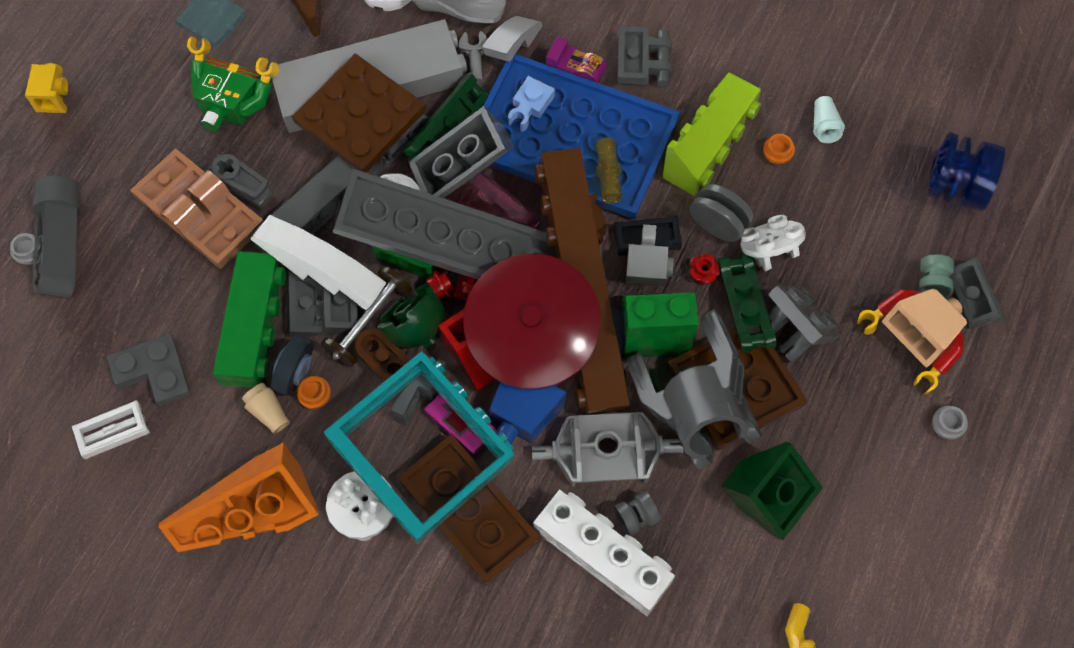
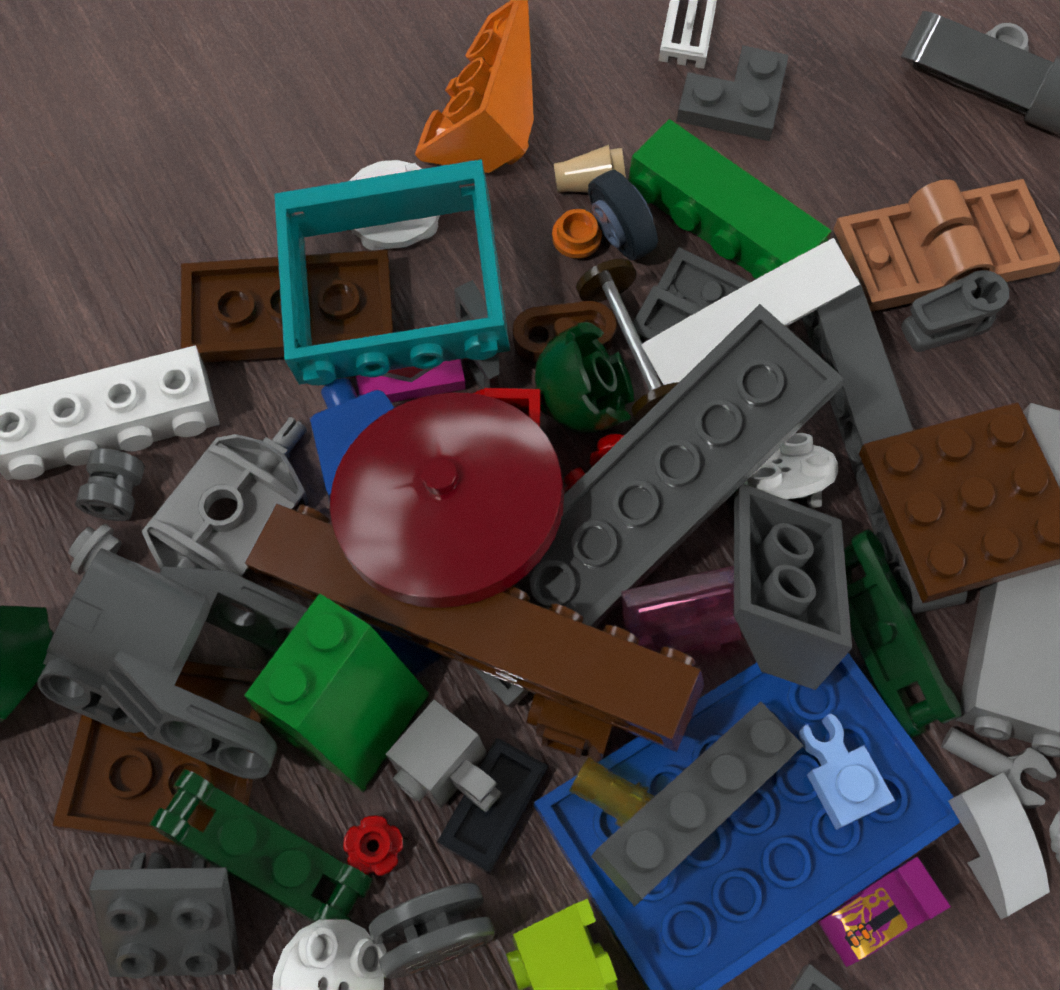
camera: 120 degrees right, 0 degrees up
none -> light grey plate [68,524,122,575]
none -> dark grey plate [591,701,804,906]

